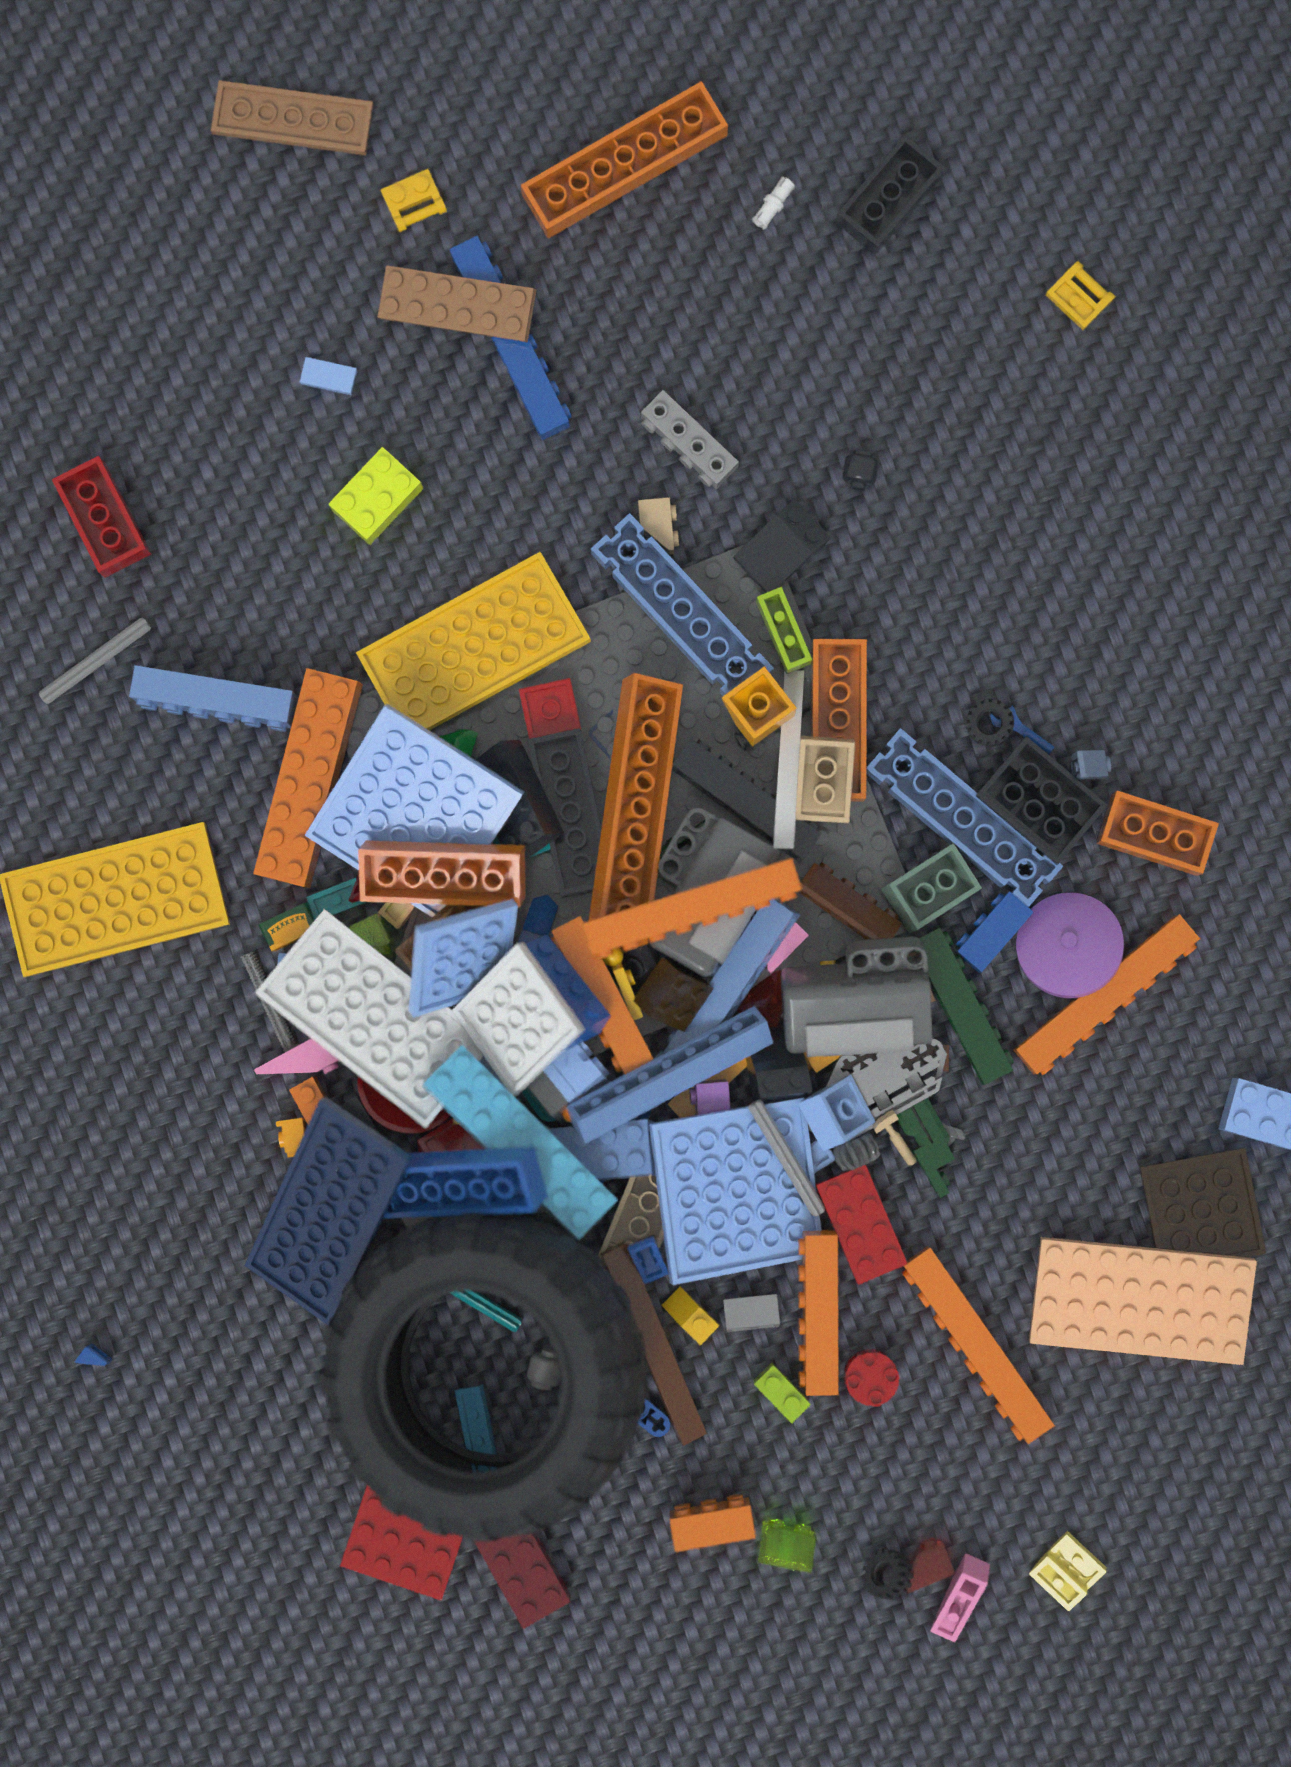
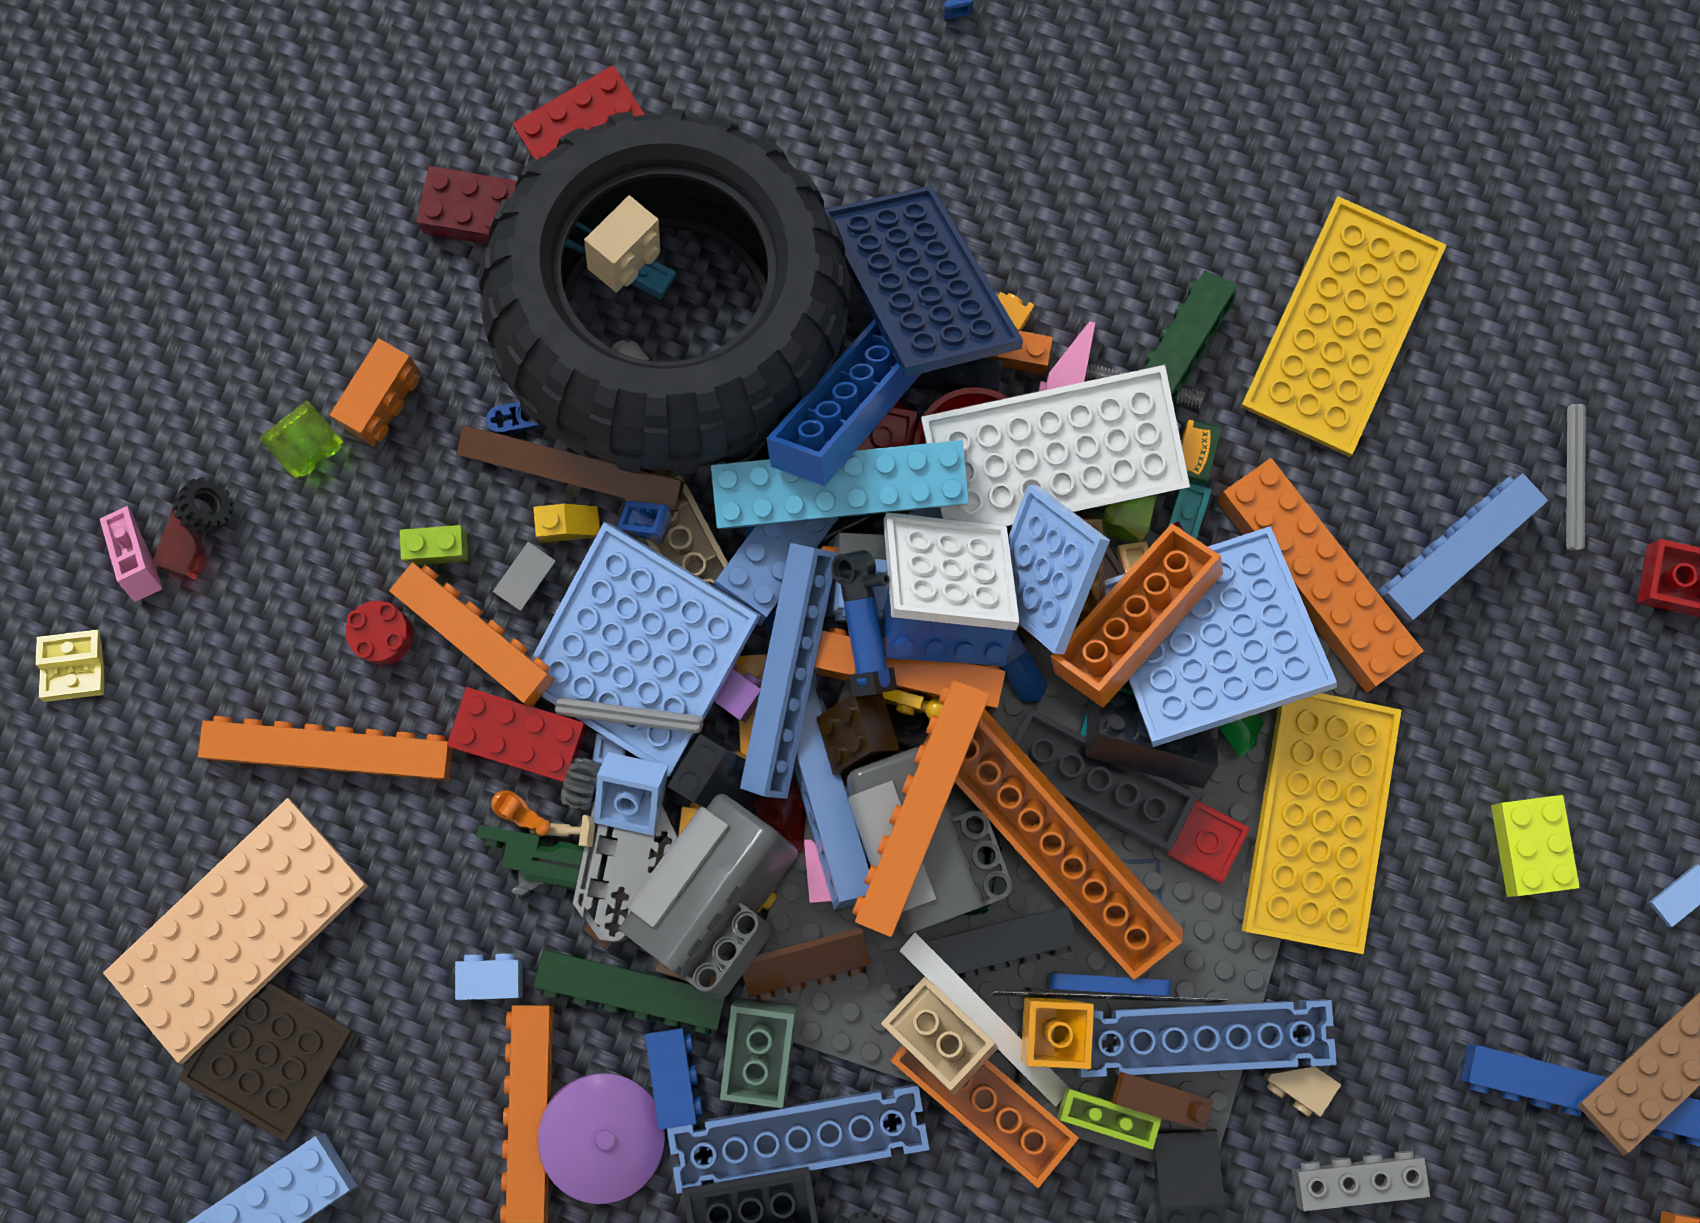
camera: 125 degrees right, 5 degrees down
none -> light blue brick [455,953,523,1000]
none -> orange piece [491,790,551,836]
none -> tan brick [584,195,660,293]
none -> piece [831,550,897,697]
none -> black sticker [991,992,1228,1003]
none -> blue beam [1049,973,1172,996]
none -> reddish brown slope [1112,1071,1214,1131]
none -> dark green brick [1145,270,1237,403]

